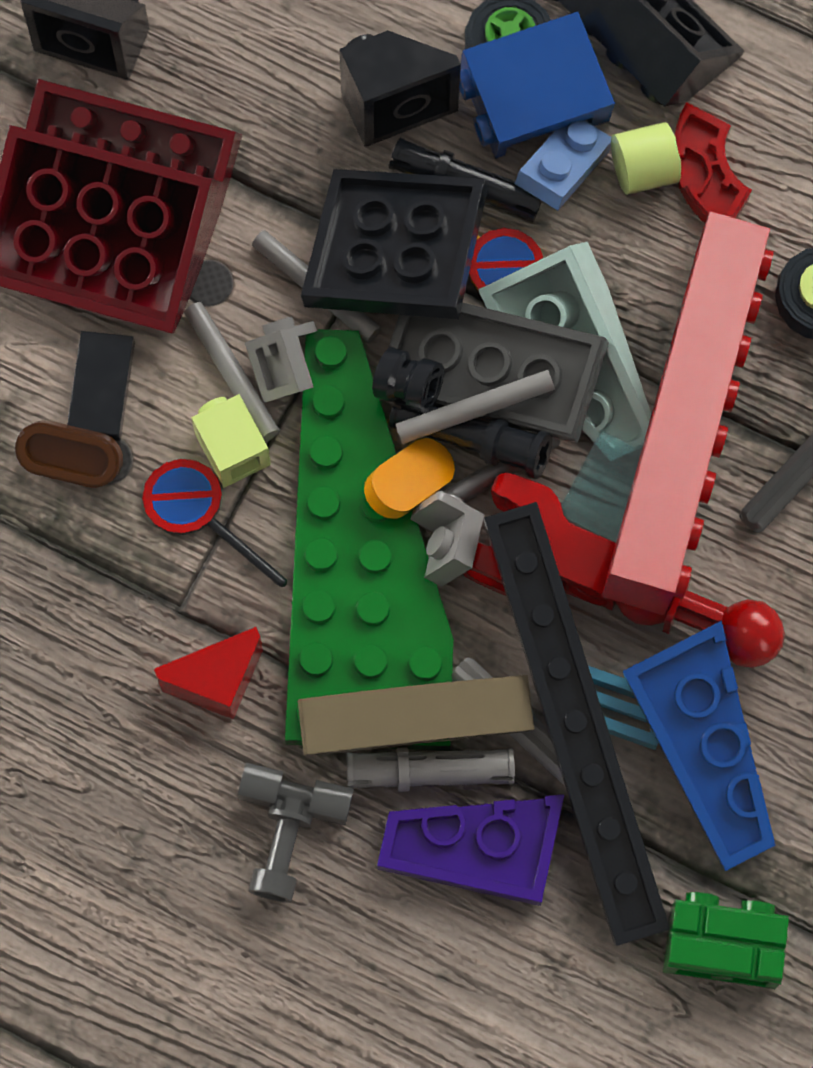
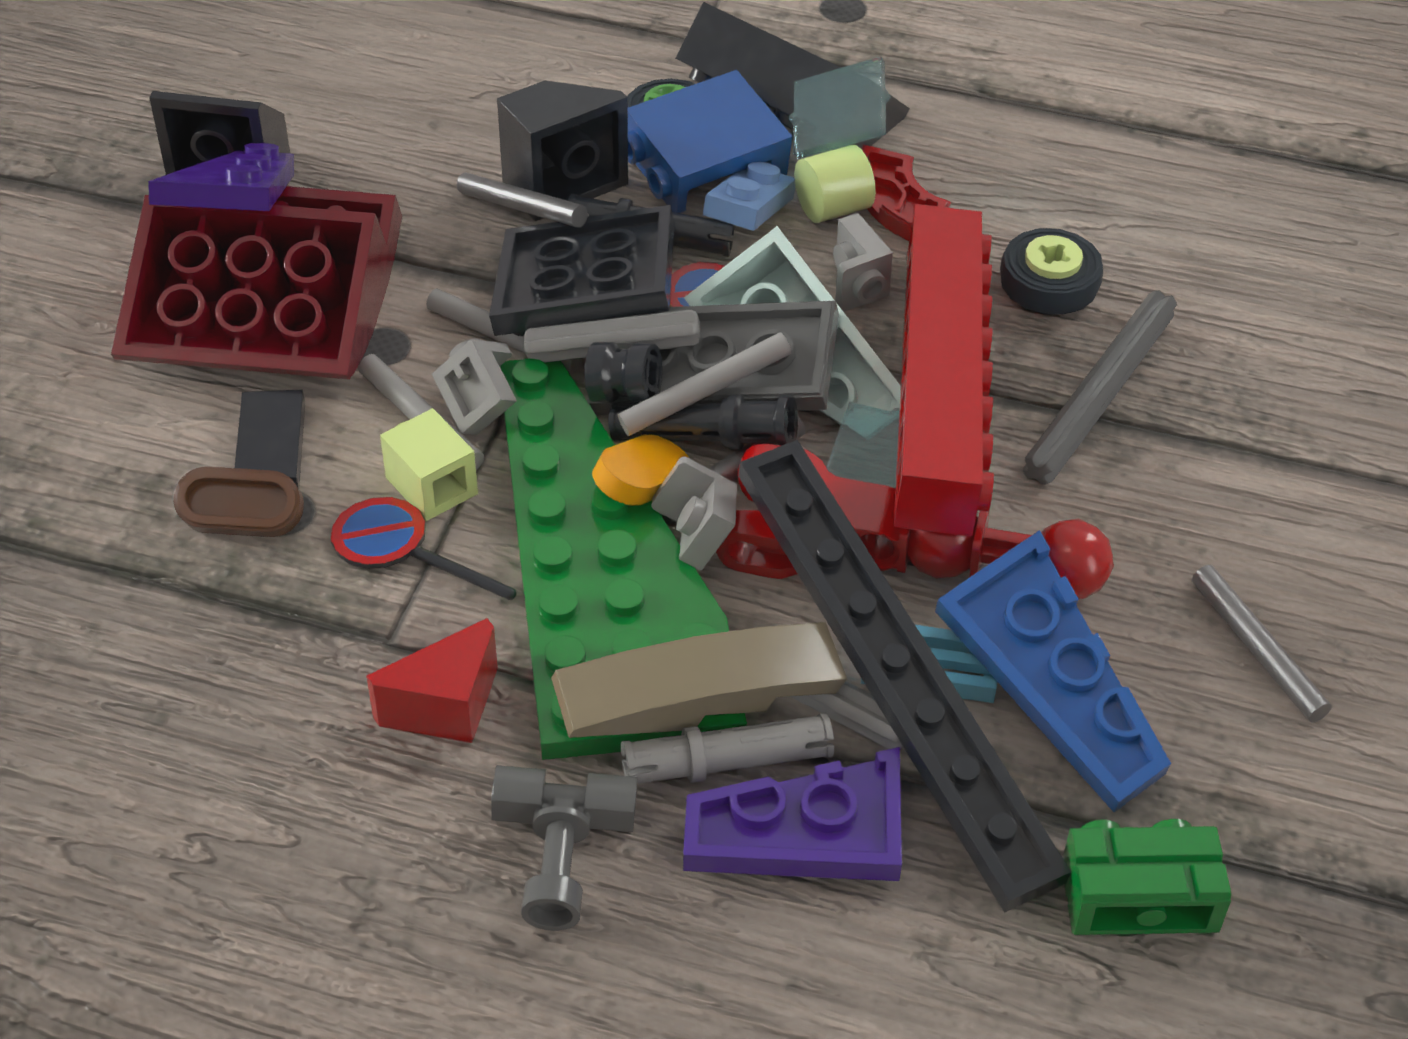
camera: 10 degrees left, 25 degrees down
none -> dark purple wing [148,143,294,211]
none -> flat silver bar [457,172,588,227]
none -> light grey axle [524,310,701,363]
none -> clear light blue piece [789,56,891,159]
none -> light grey bracket [833,213,893,312]

